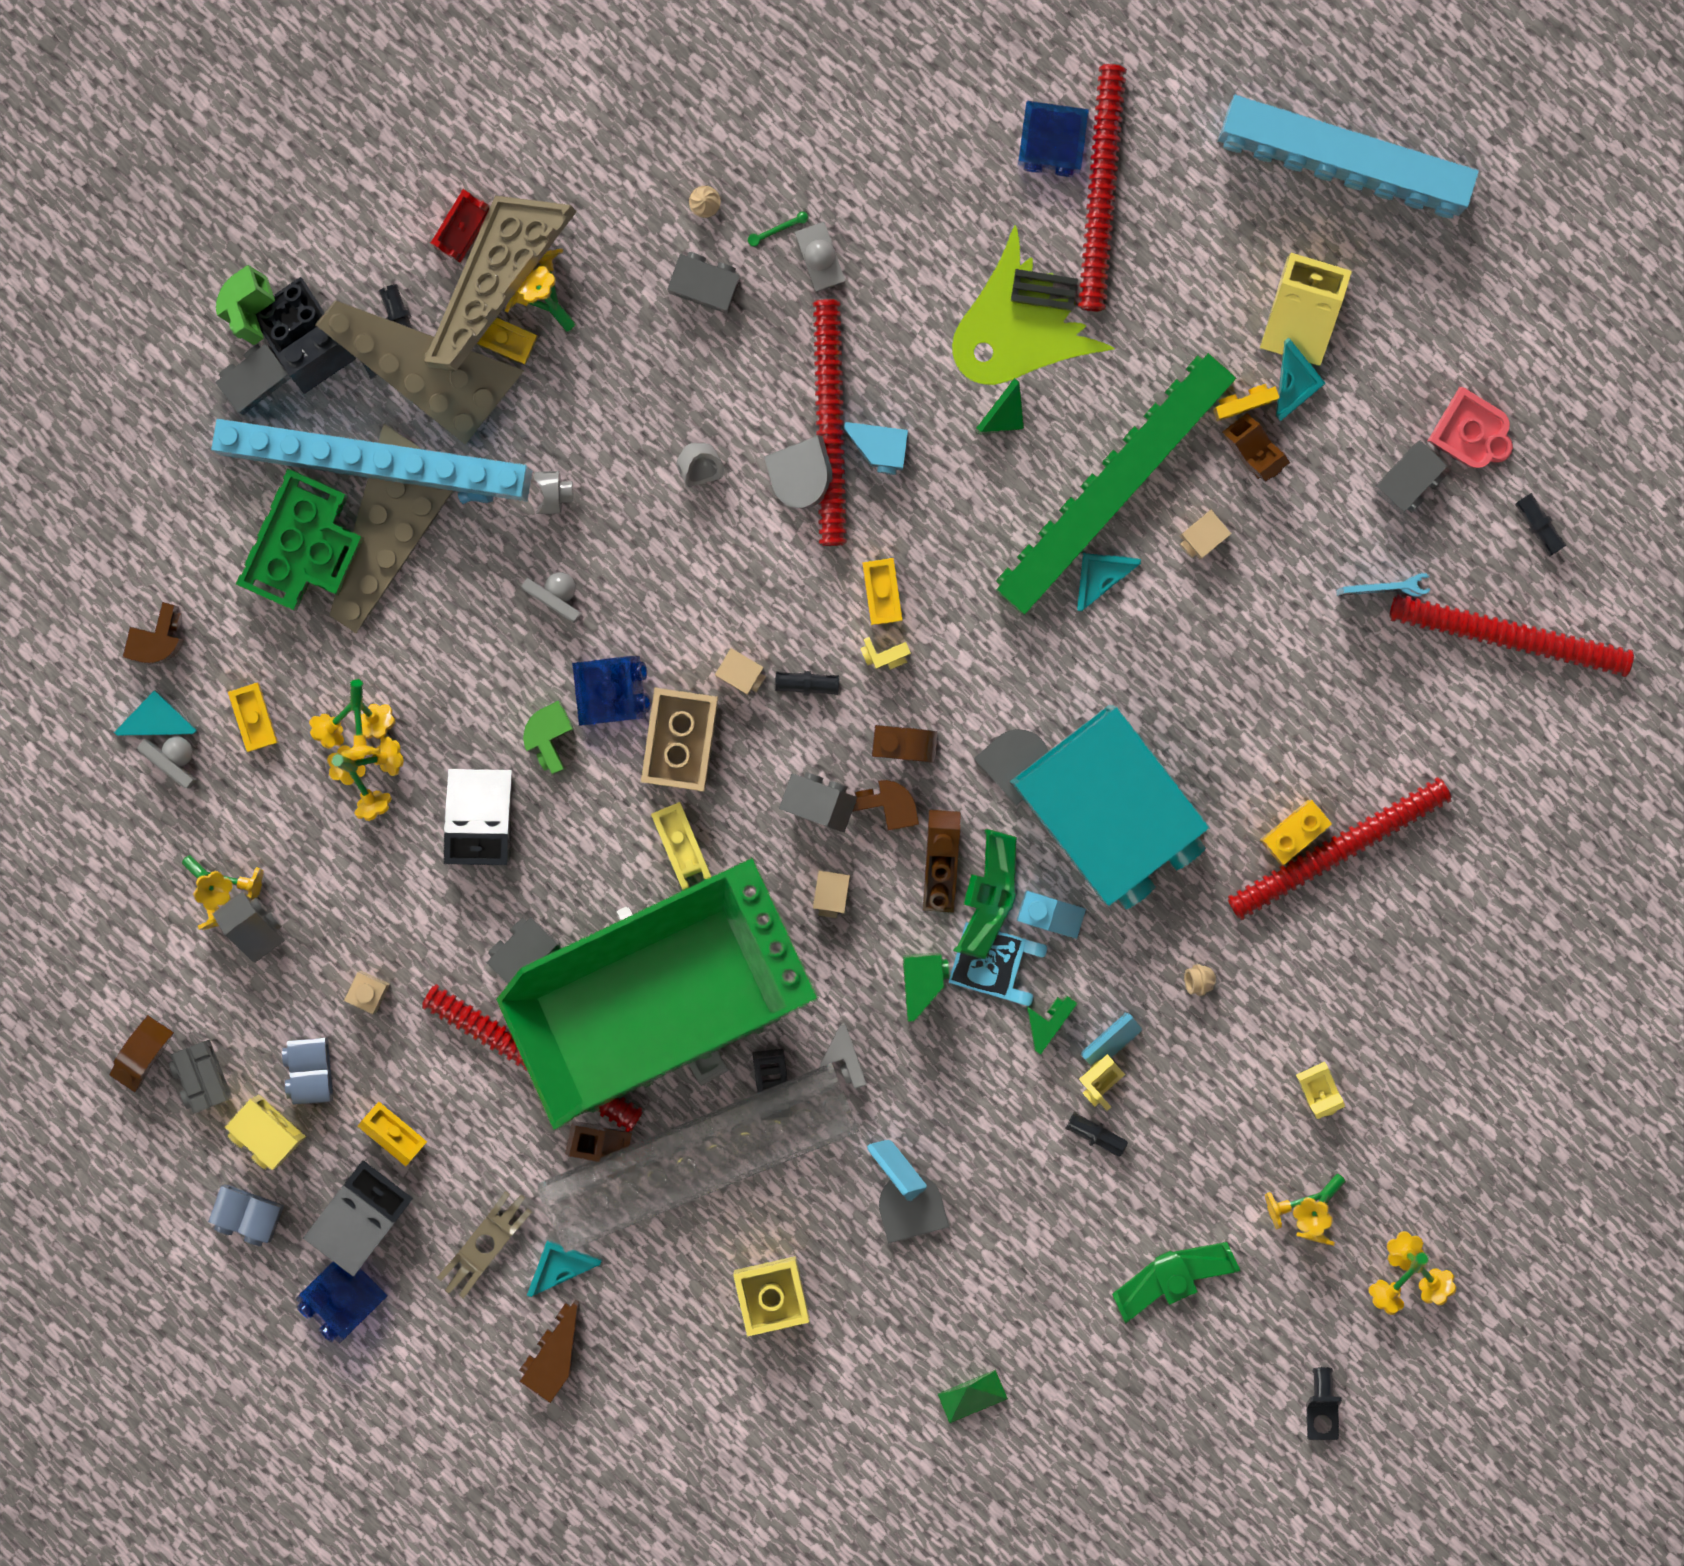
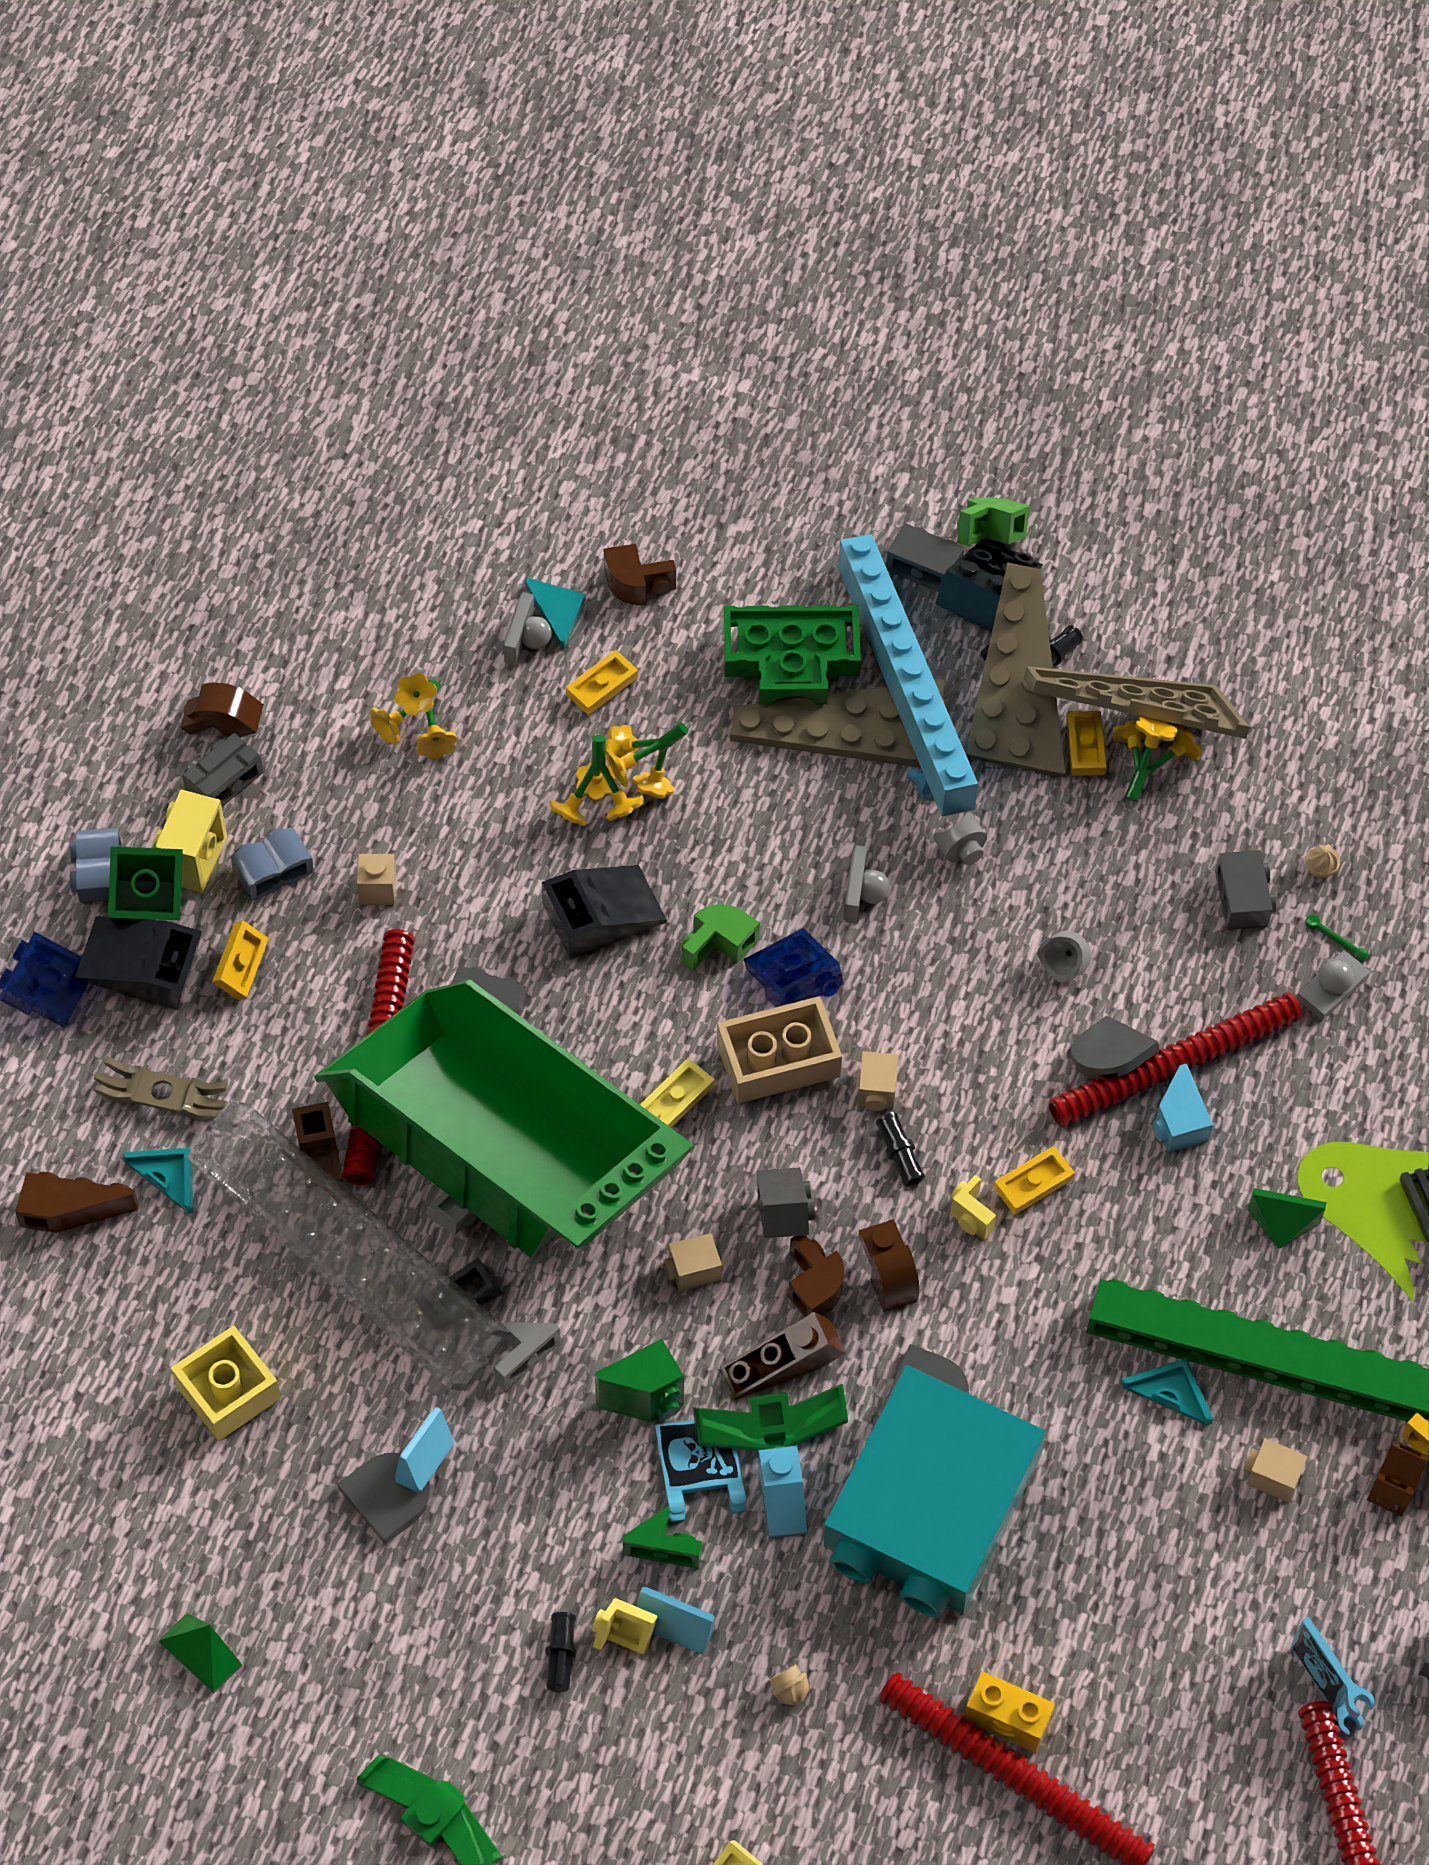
camera: 65 degrees right, 30 degrees down
dark grey brick [212,891,285,963] -> none
red hinge [431,189,490,264] -> none
none -> green slope [108,846,183,920]

